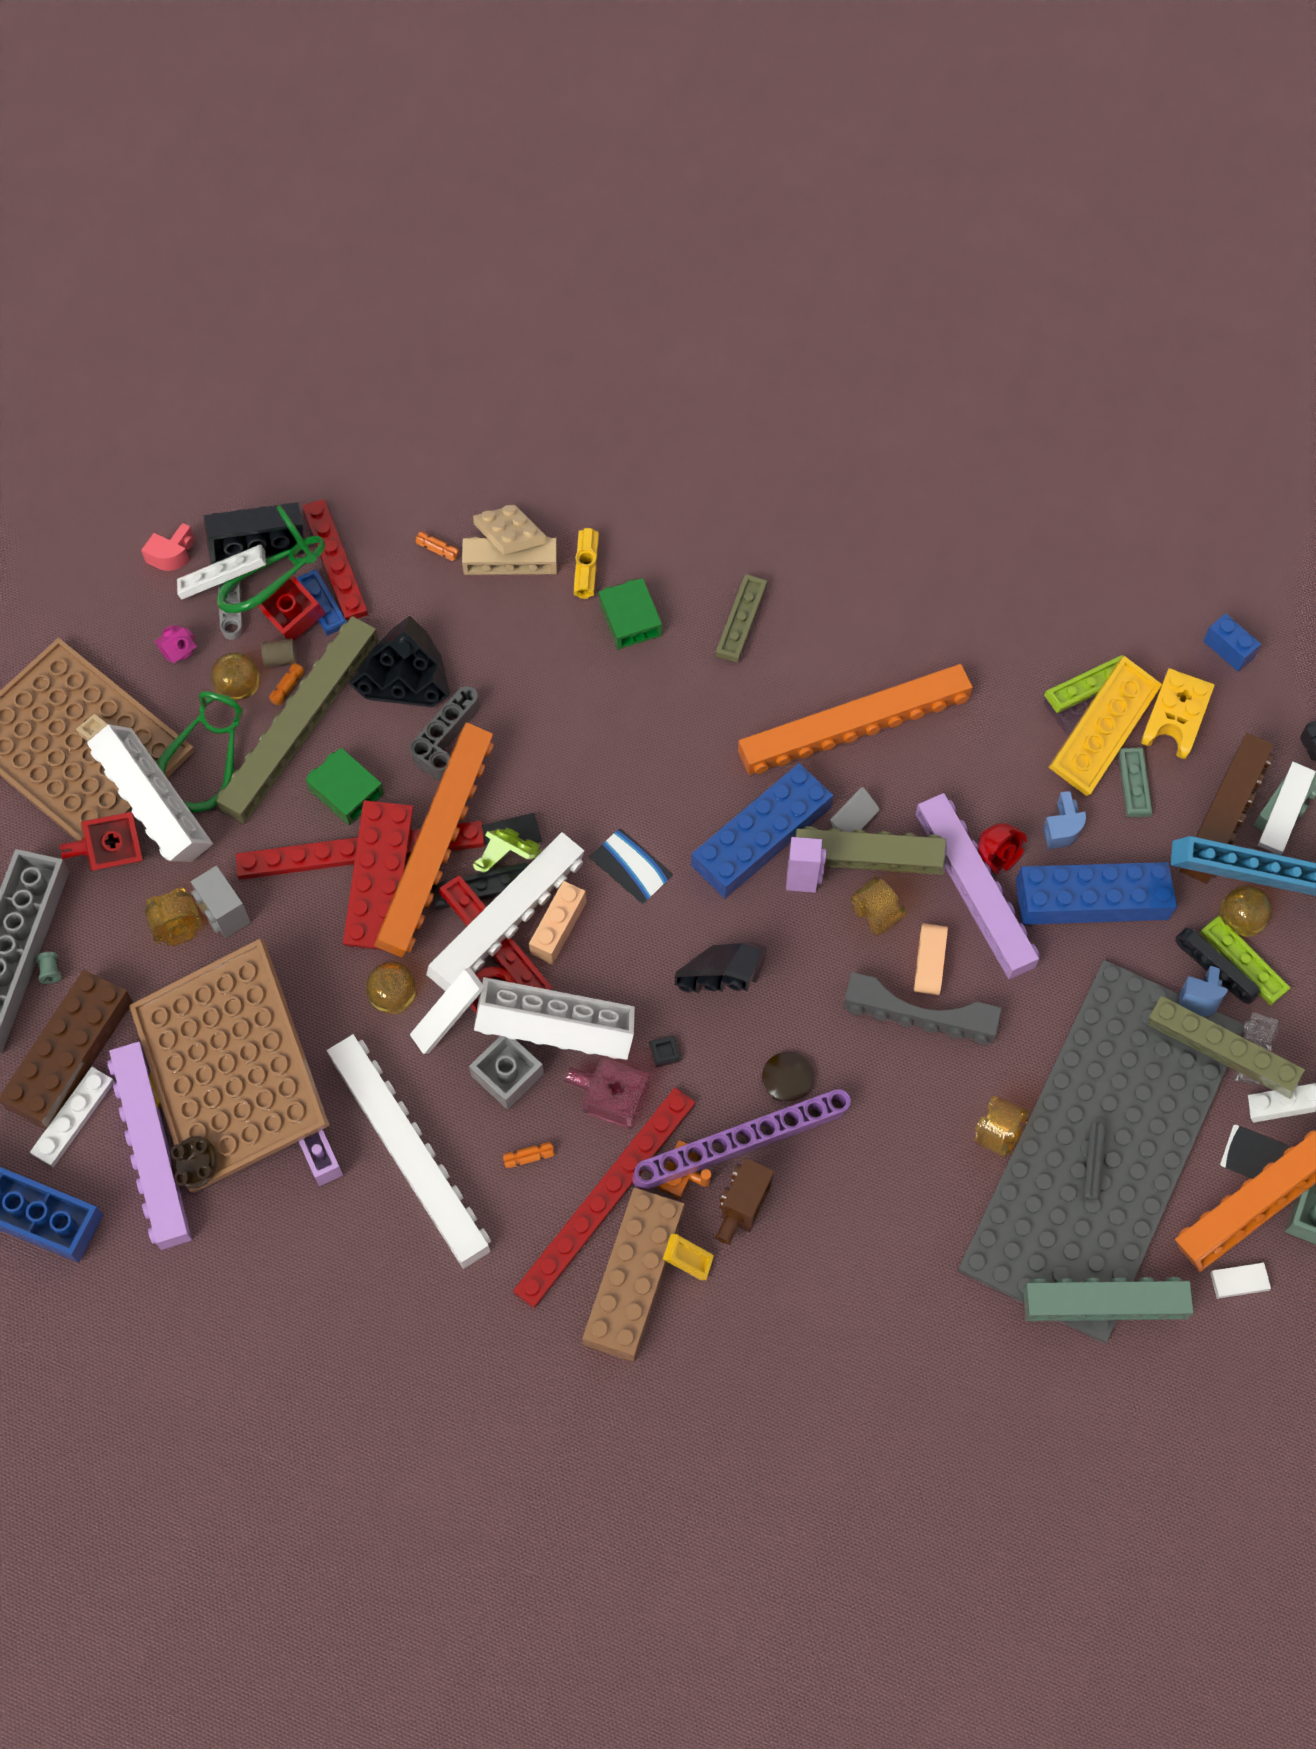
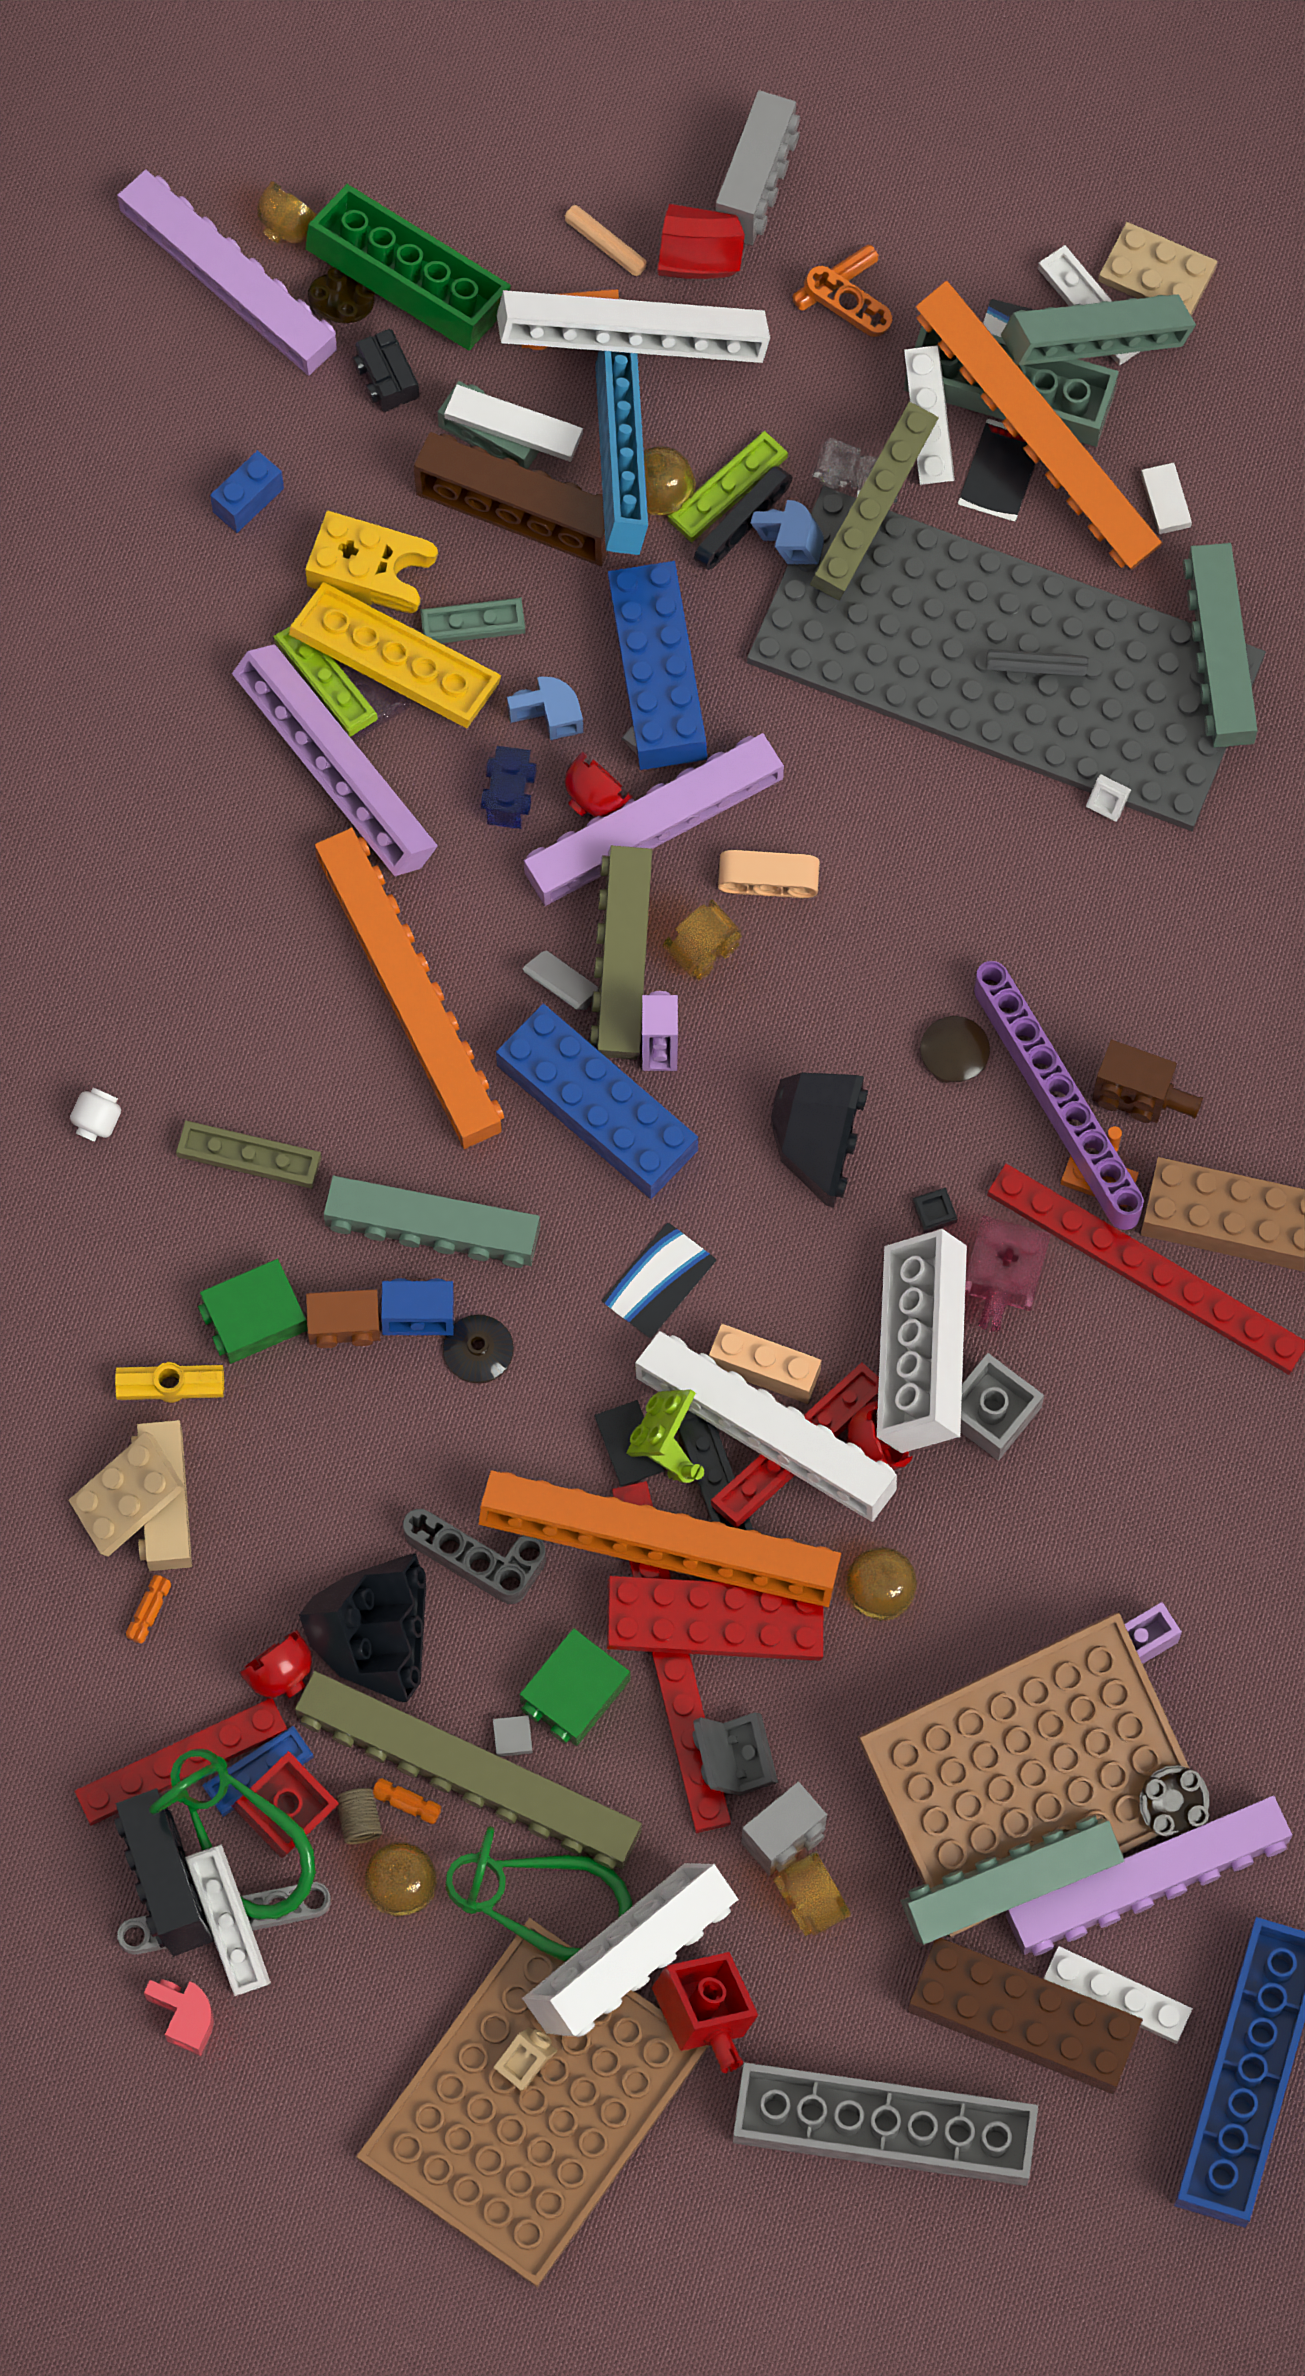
camera: 95 degrees left, 5 degrees up
sand green bush [35,952,62,984] -> none
dark pink brick [154,625,197,663] -> none
white brick [327,1035,491,1269] -> none
white tile [410,968,485,1054] -> none
orange axle [503,1142,554,1168] -> none
yellow tile [663,1234,714,1280] -> none
dark grey arch [843,972,1001,1045] -> none
clear yellow brick [974,1095,1029,1158] -> none
none -> white head [70,1087,121,1142]
none -> lavender brick [232,644,438,876]
none -> red cylinder [238,1630,312,1698]
none -> dark orange brick [306,1289,381,1348]
none -> sand green brick [324,1176,540,1268]
none -> blue brick [381,1278,454,1335]
none -> dish [443,1315,514,1384]
none -> clear blue brick [481,746,537,829]
none -> light grey tile [493,1715,533,1757]
none -> dark grey bracket [693,1712,778,1796]
none -> sand green brick [900,1815,1125,1945]
none -> white tile [1086,775,1131,822]

